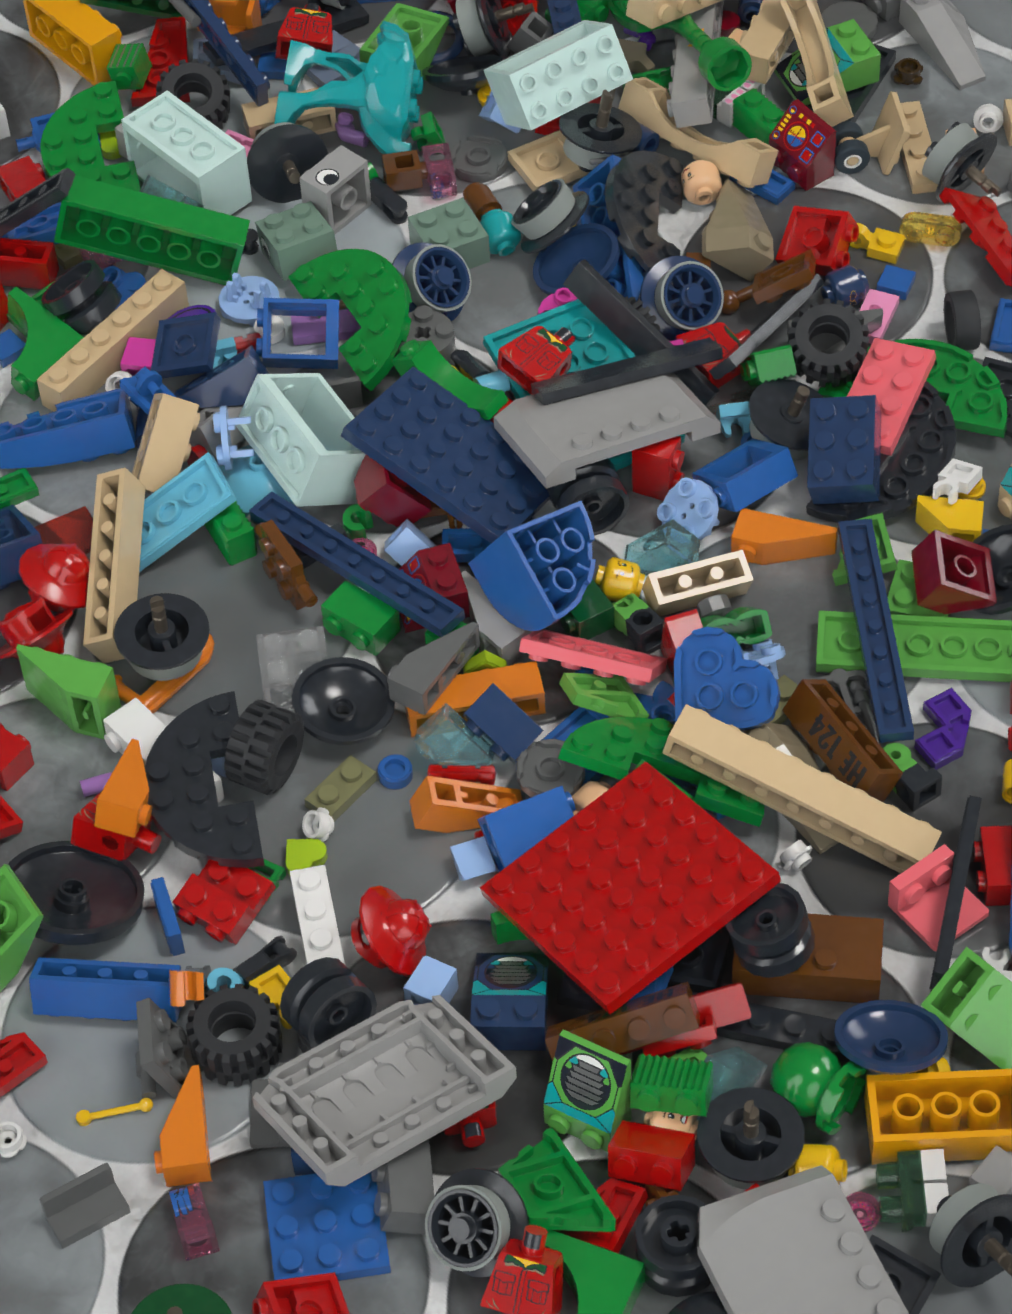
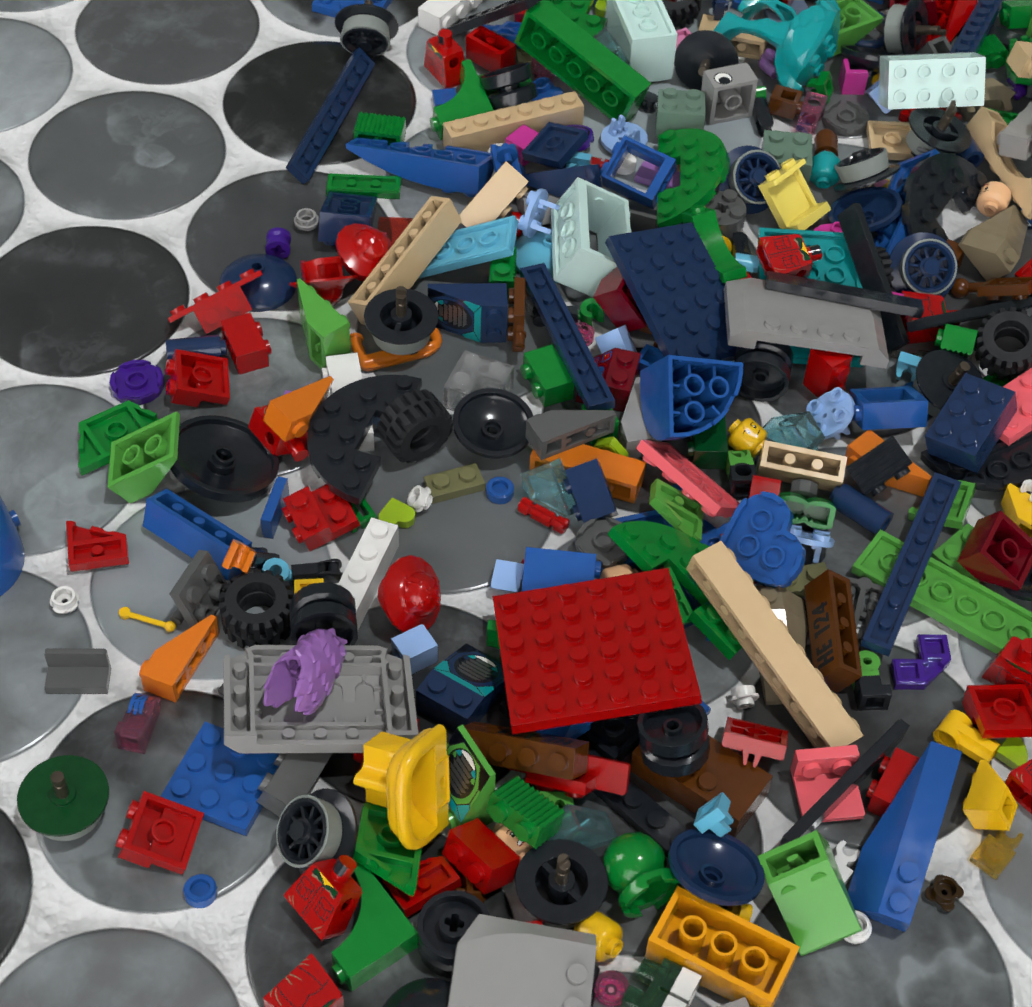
camera: 25 degrees right, 0 degrees up
orange slope [409,776,523,833] -> none
none -> medium lavender head [263,628,347,715]
none -> yellow piece [354,724,450,850]
none -> dark blue slope [428,283,508,343]
none -> medium azure tile [694,792,734,838]
none -> red piece [721,717,788,768]
none -> light yellow panel [758,158,831,230]
none -> dark blue brick [829,483,894,535]
none -> dark pink panel [839,59,869,95]
none -> black brick [846,435,912,497]

